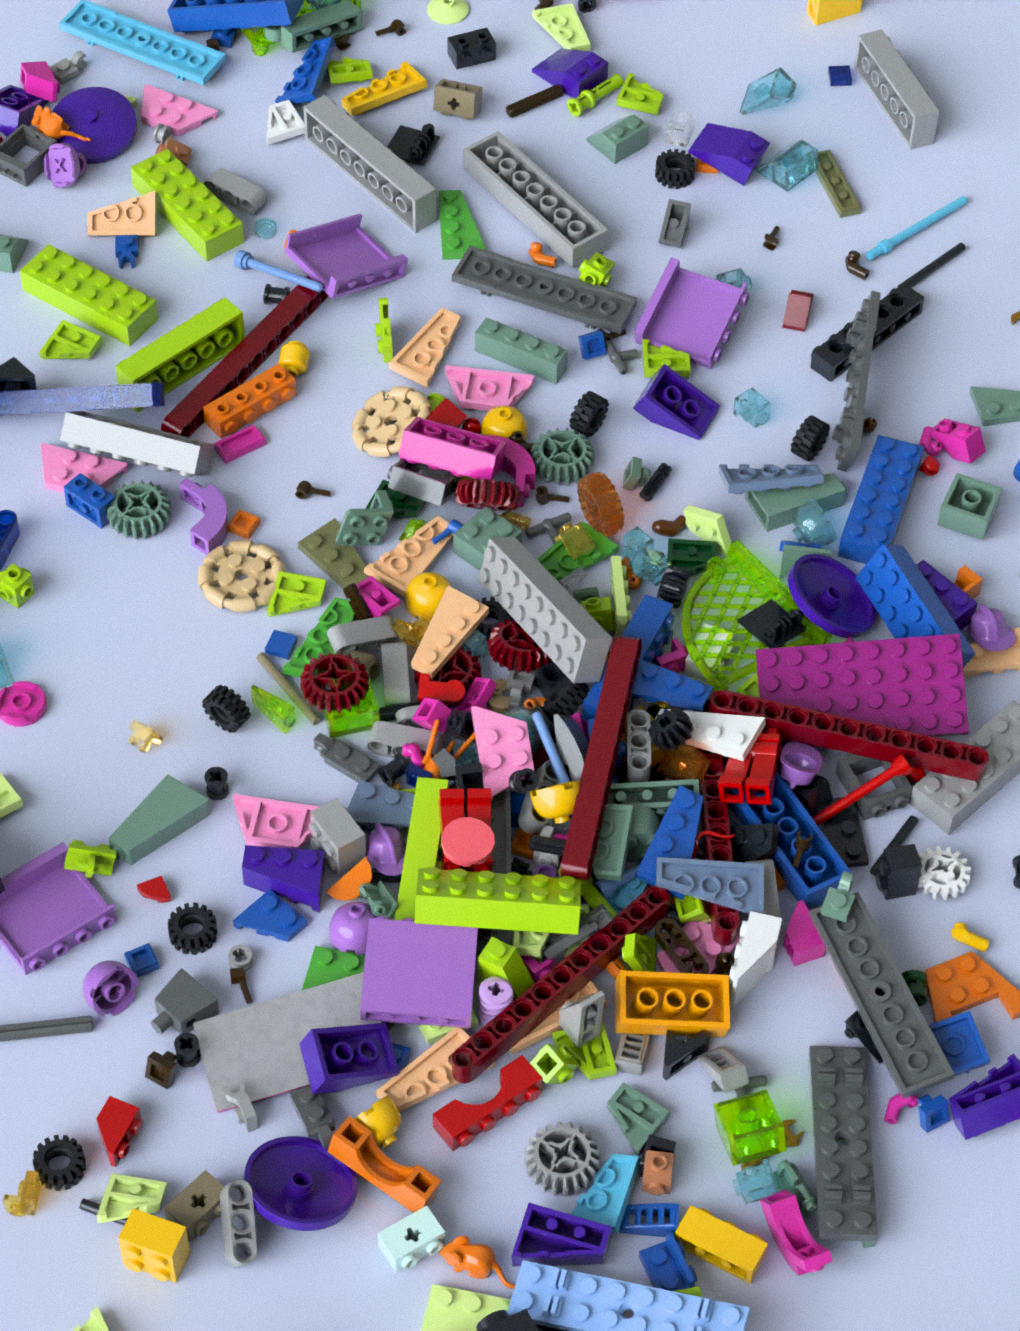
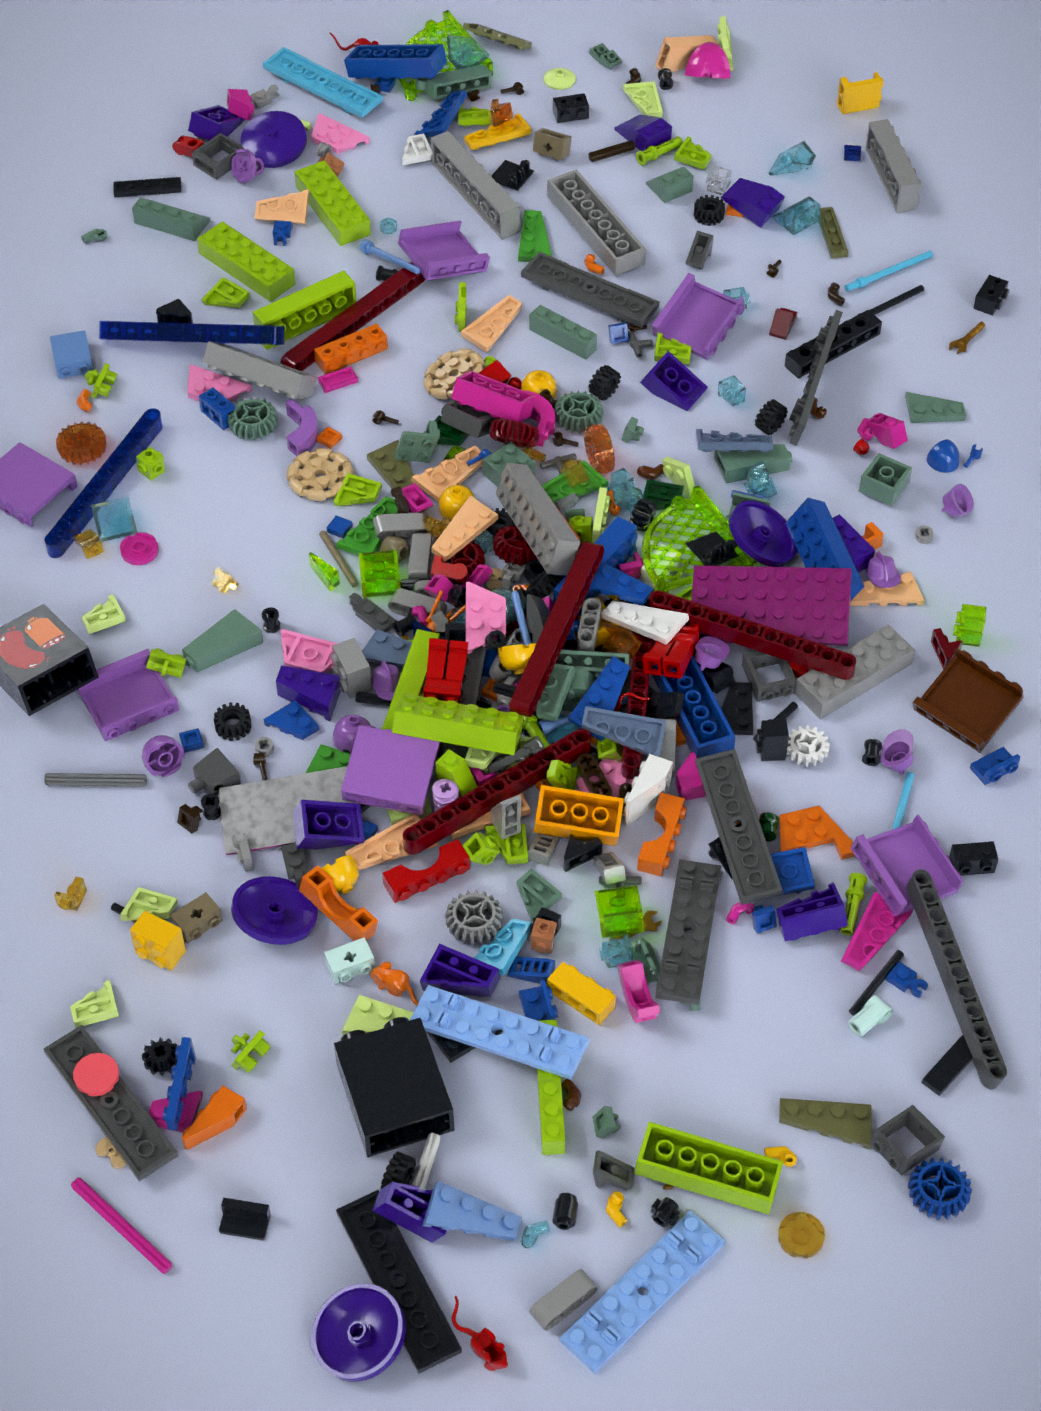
camera: 10 degrees right, 0 degrees up
orange animal [31,105,91,142] -> none
black tyre [32,1135,86,1191] -> none
red slope [96,1096,143,1167] -> none
red tile [137,876,171,903] -> none
black tyre [202,685,251,733] -> none
light grey beam [204,168,268,215] -> none
light grey beam [220,1179,257,1267] -> none
yellow head [278,341,310,377] -> none
dark red gear [300,651,369,715] -> none
orange tile [326,856,372,901] -> none
sand green hinge [359,880,398,919] -> none
coral tile [441,817,495,867] -> none
bright pink wing [445,365,534,411] -> none
lime brick [578,252,615,287] -> none
black axle [639,463,672,501] -> none
black gear [648,707,694,752] -> none
dark brown hand [792,830,813,868] -> none
red piece [812,754,913,826] -> none
sand green plate [821,871,855,923] -> none
blue brick [838,435,924,564] -> none
yellow arm [951,922,989,952] -> none
none -> clear orange slope [490,99,513,127]
none -> orange arch [637,792,687,877]

